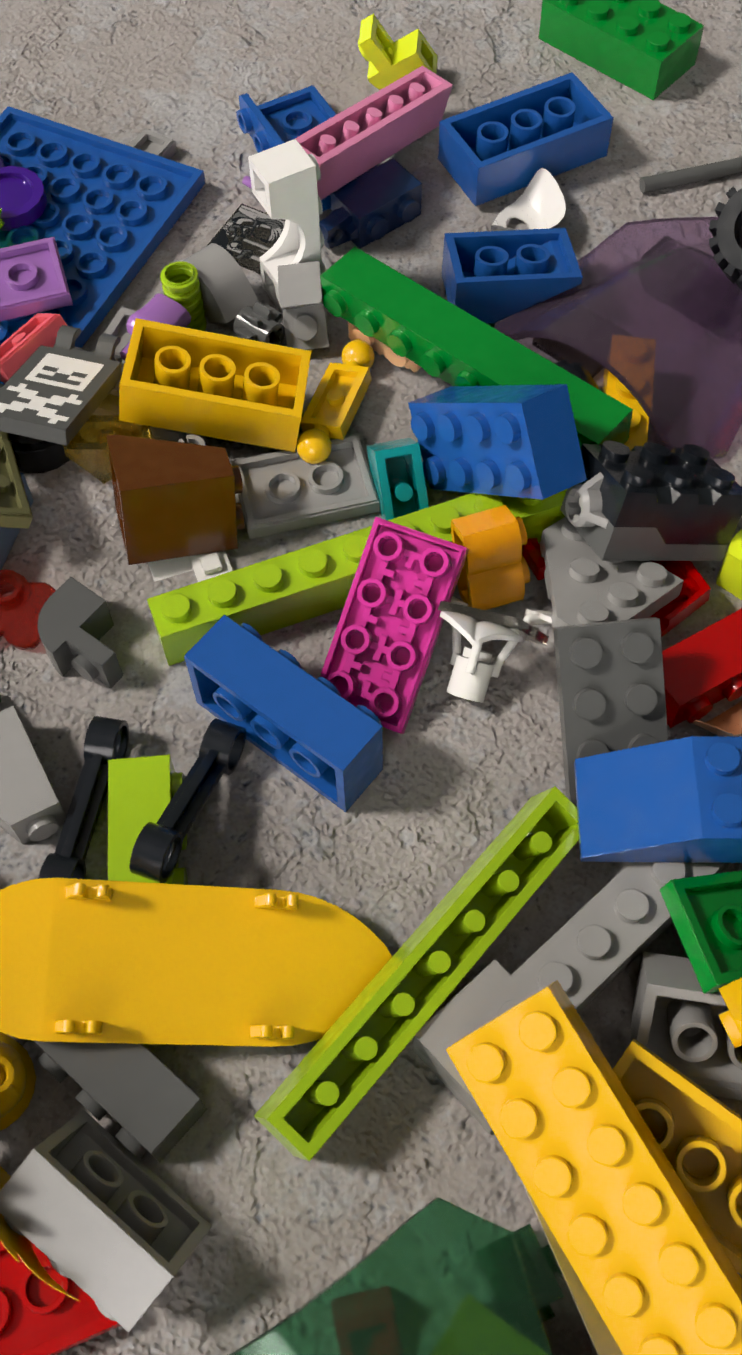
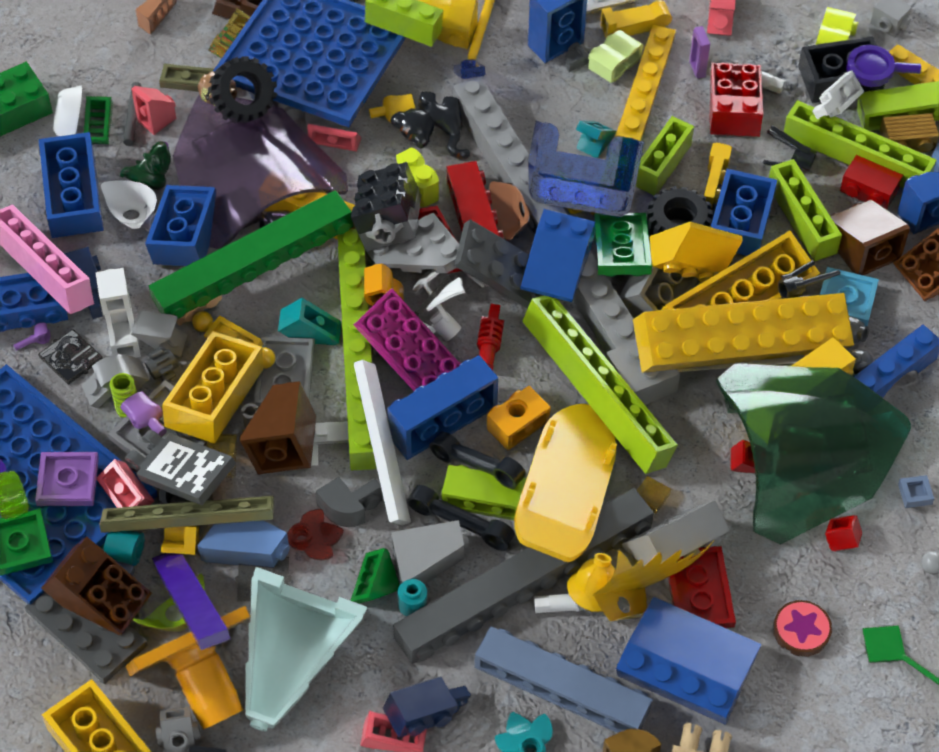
camera: 75 degrees left, 5 degrees down
blue brick [408,384,587,500] -> none
none -> white piece [53,86,82,136]
none -> green slope [83,96,113,144]
none -> dark green hair [120,141,171,190]
none -> coral slope [131,86,176,135]
none -> white tile [354,360,411,525]
none -> red hinge [477,303,505,371]
none -> light orange brick [487,385,551,451]
none -> clear yellow tile [637,476,671,514]

